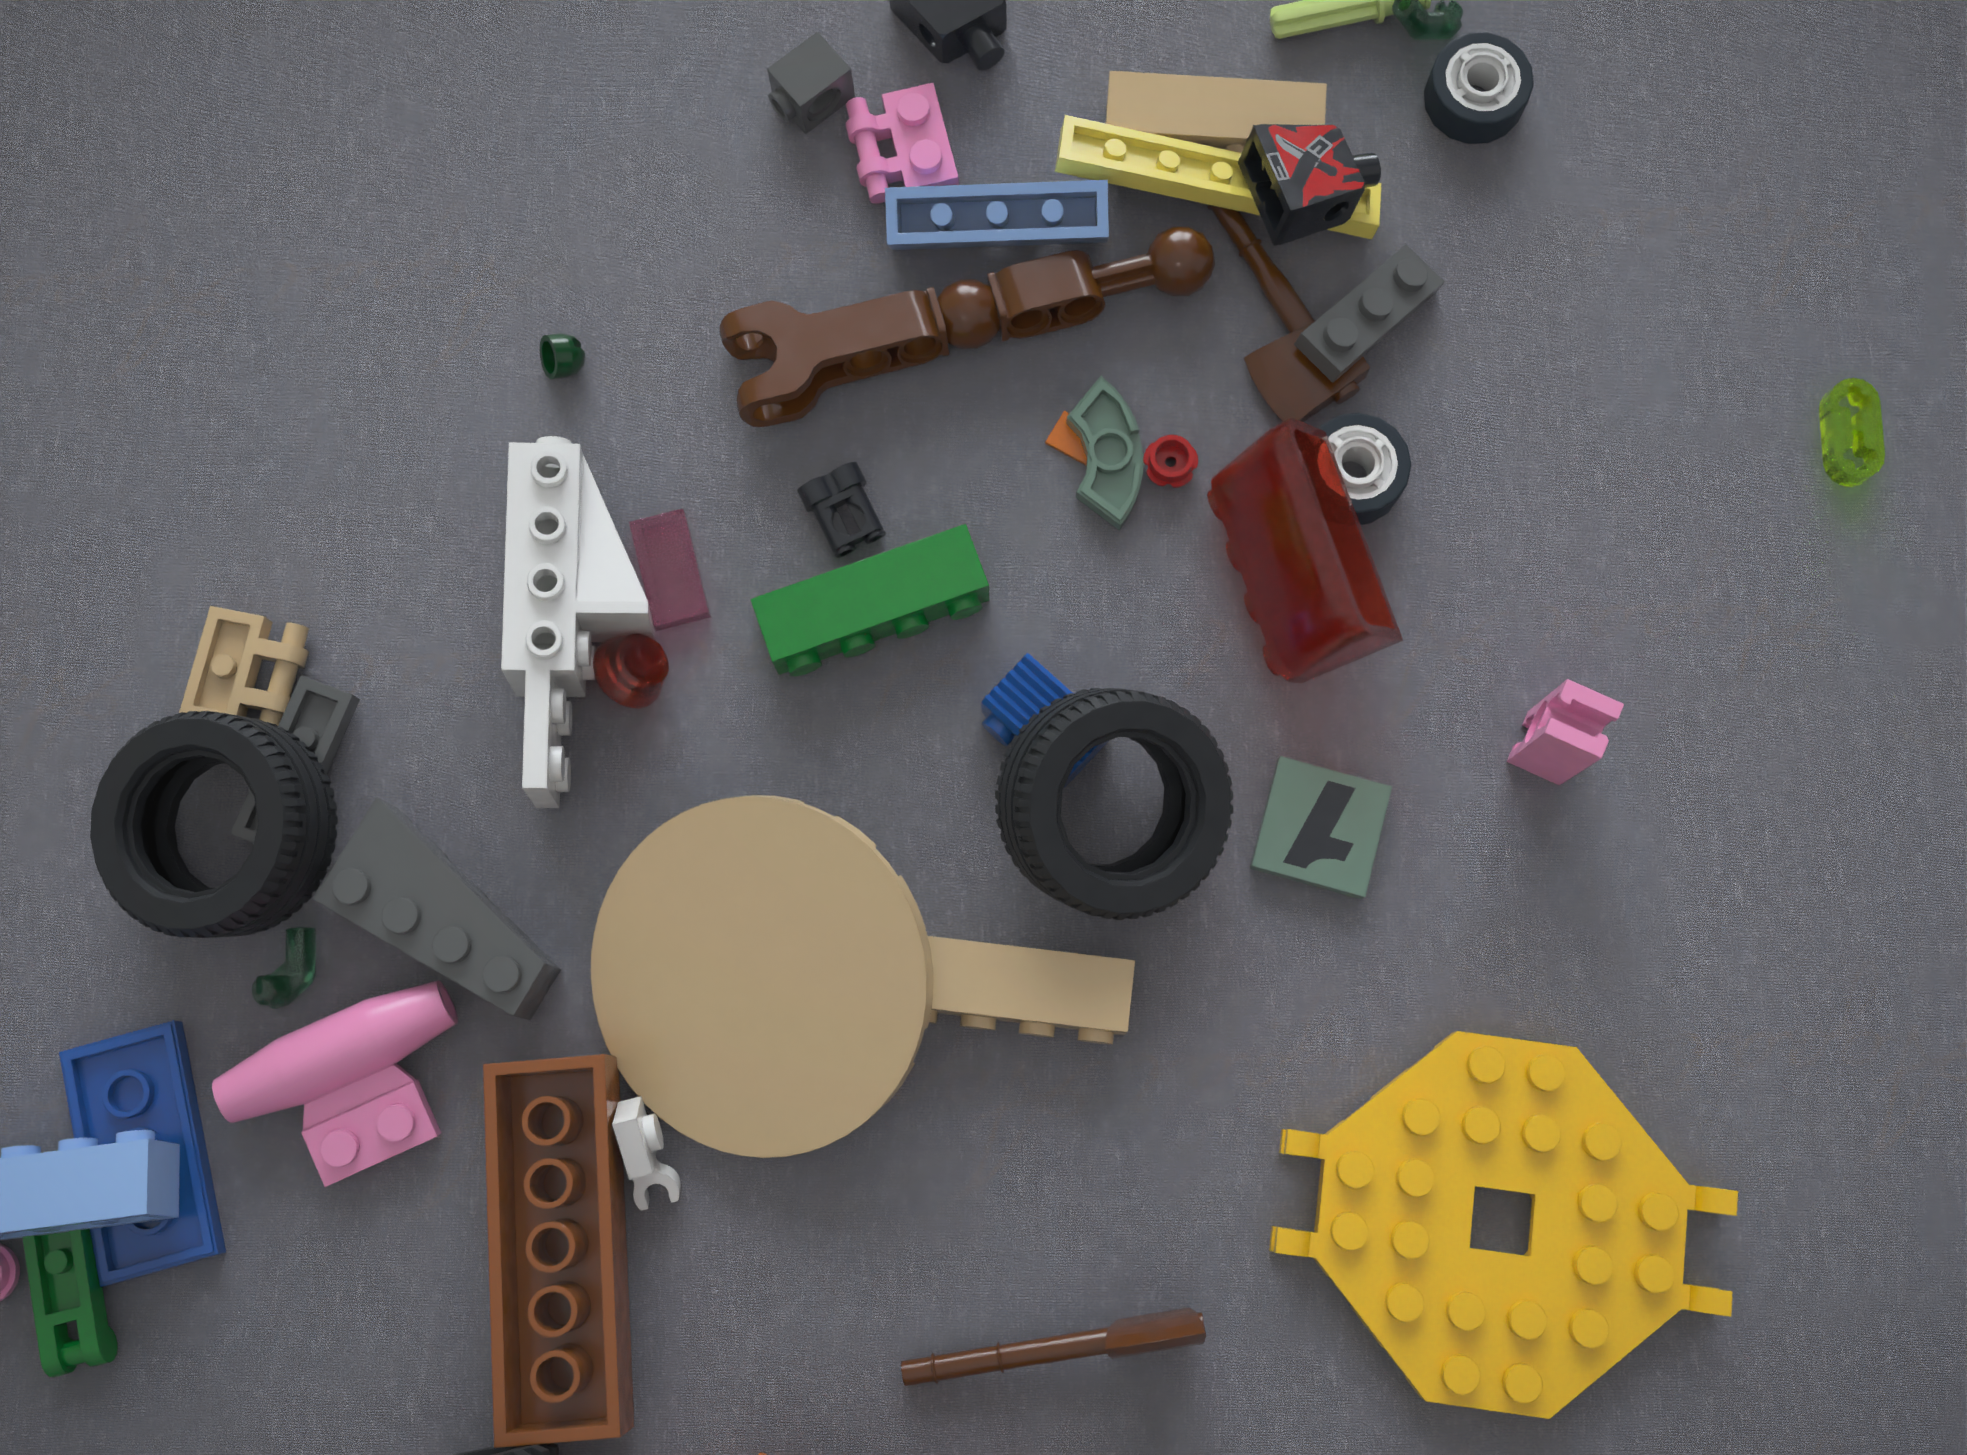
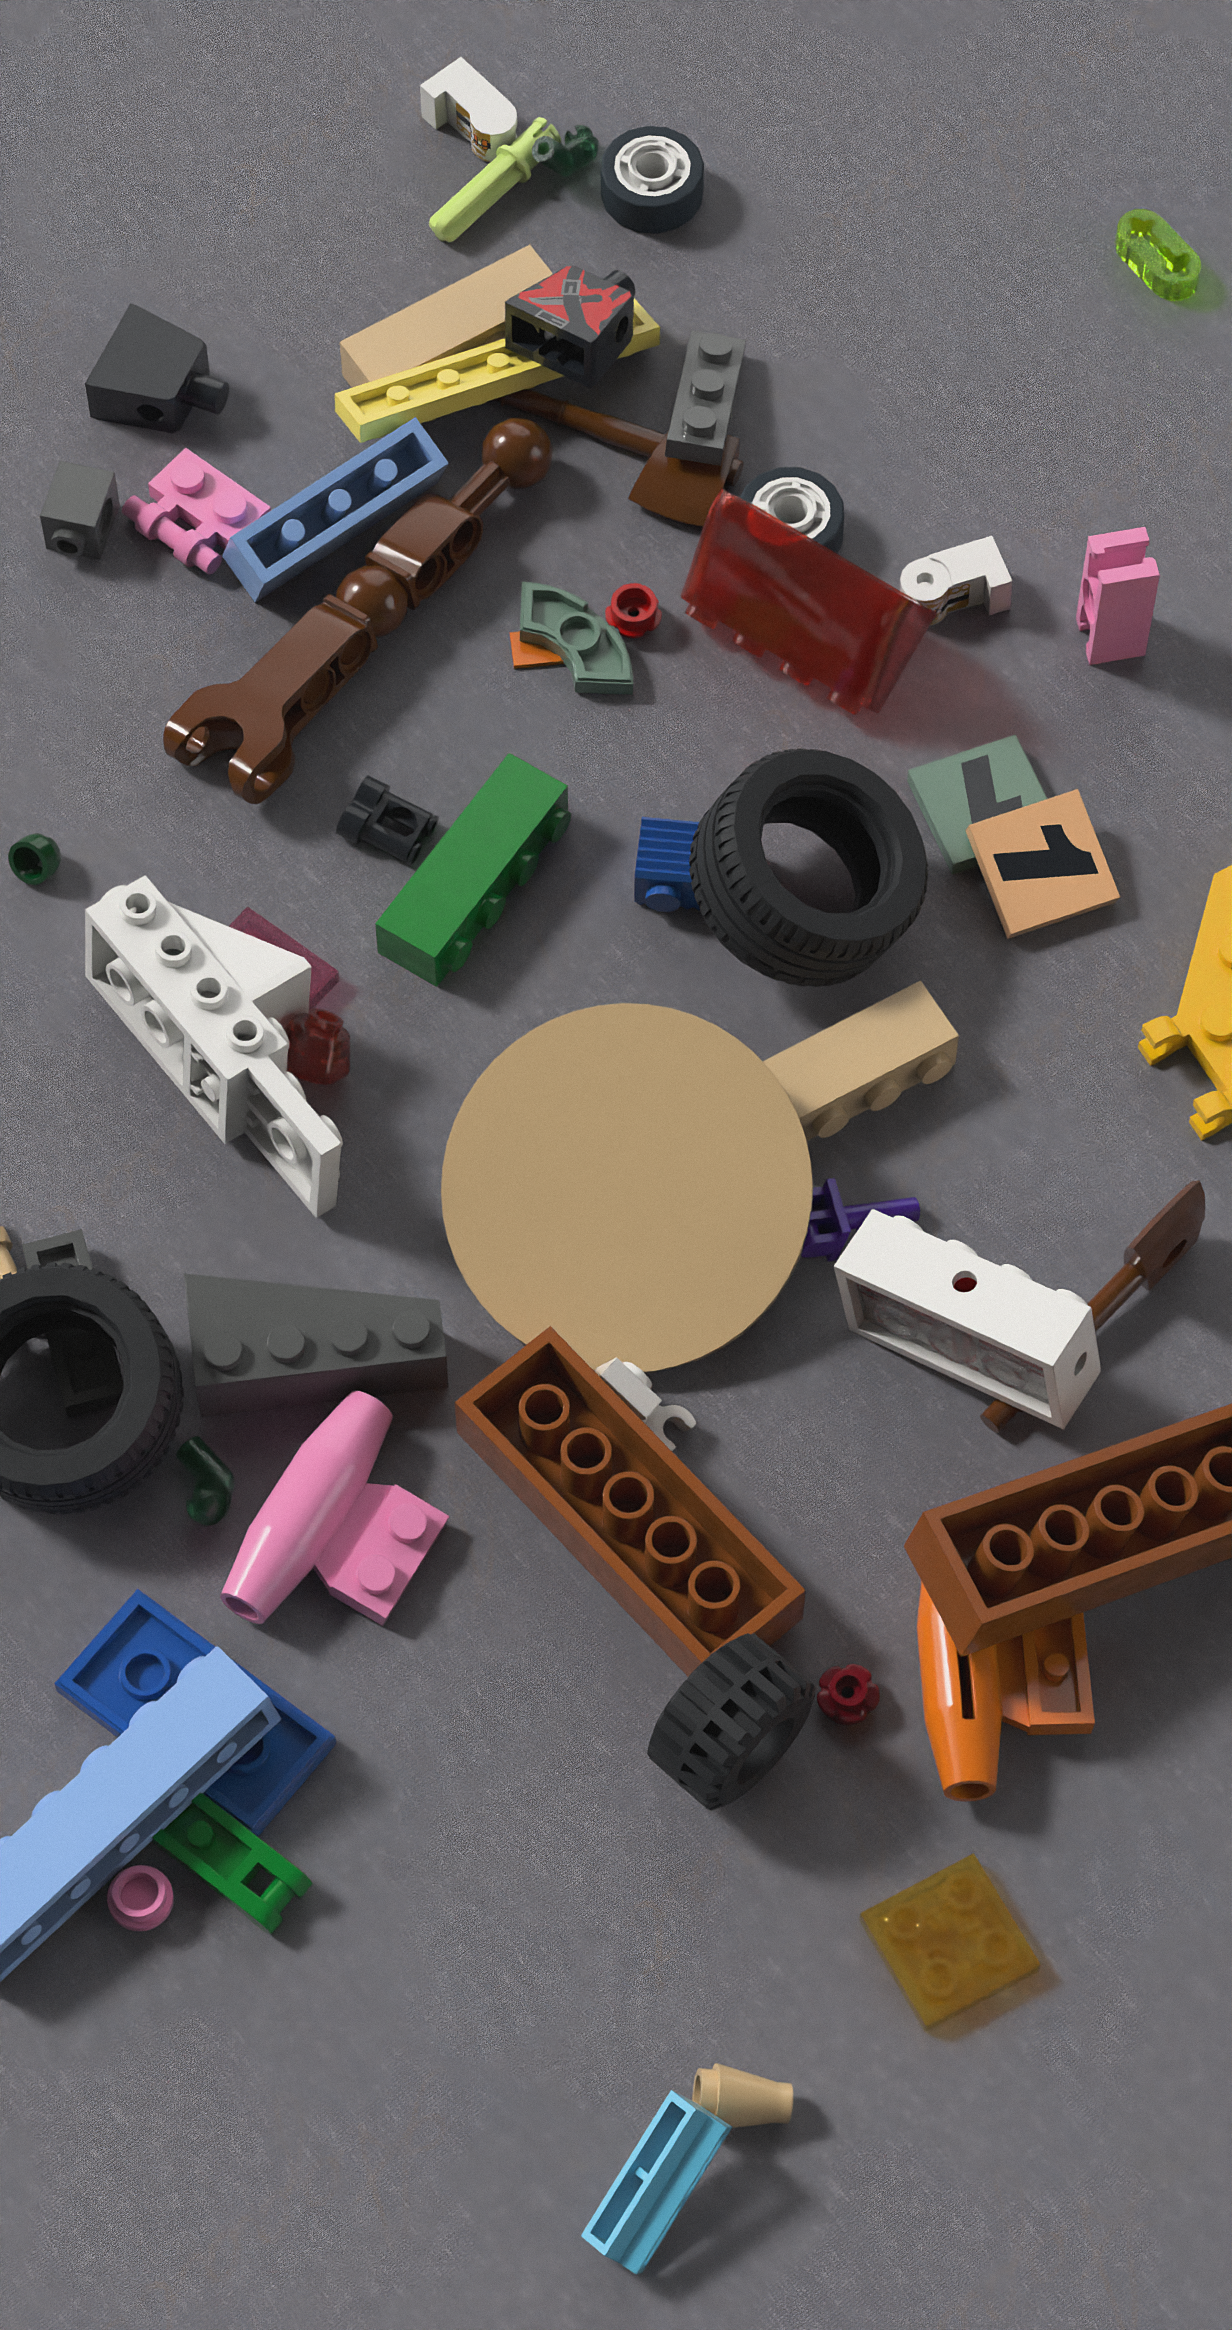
camera: 40 degrees left, 15 degrees down
none -> dark purple arm [801,1178,920,1262]
none -> white brick [834,1209,1101,1429]
none -> white leg [899,536,1012,626]
none -> light nougat tile [966,789,1120,939]

